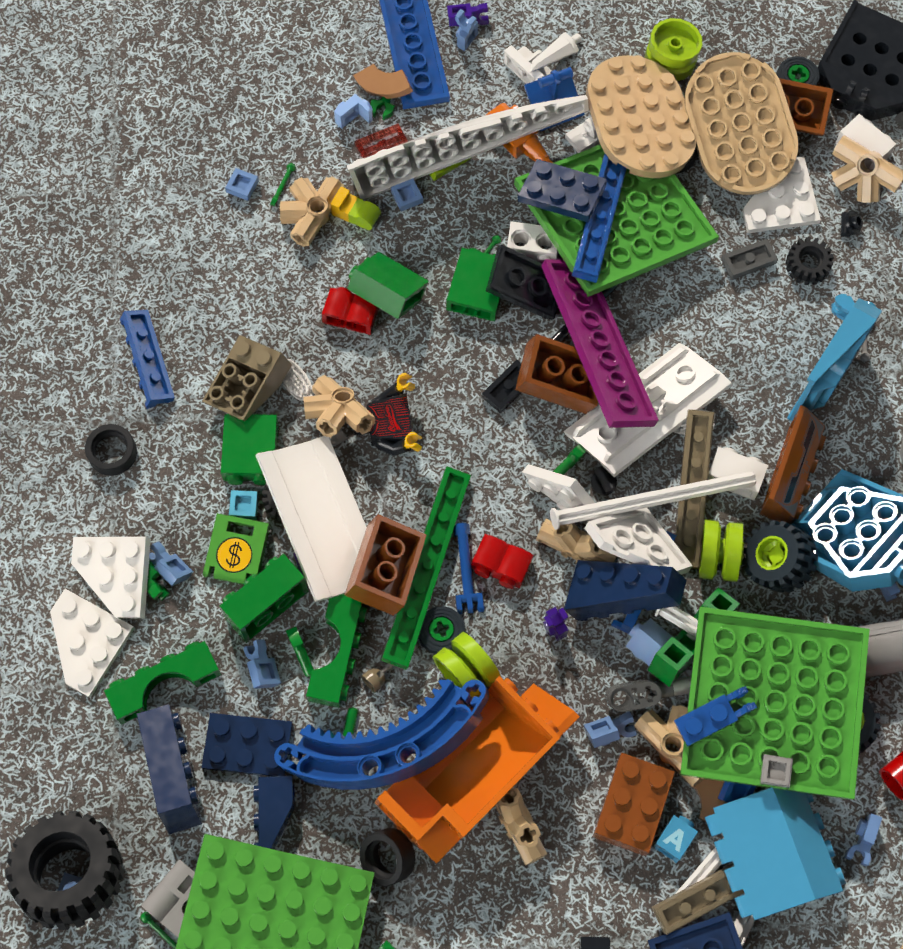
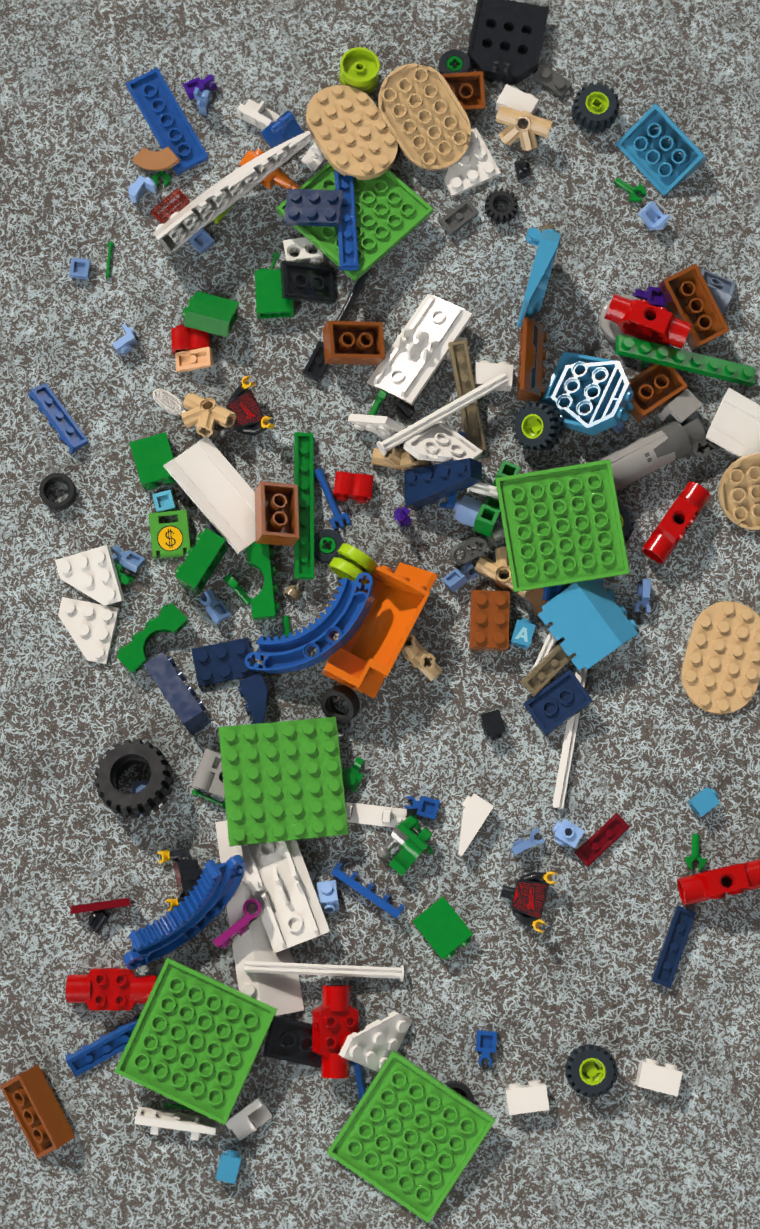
camera: 20 degrees left, 10 degrees up
dark tan slope [202,335,292,421] -> none
tan piece [280,176,345,247] -> none
leg [330,187,381,230] -> none
white bar [529,32,582,73] -> none
magenta plate [541,259,659,428] -> none
blue hinge [674,686,757,747] -> none
lime wheel [699,520,744,582] -> none
light grey tile [760,754,793,788] -> none
none -> light blue bracket [112,323,137,355]
none -> light nougat hinge [175,347,214,373]

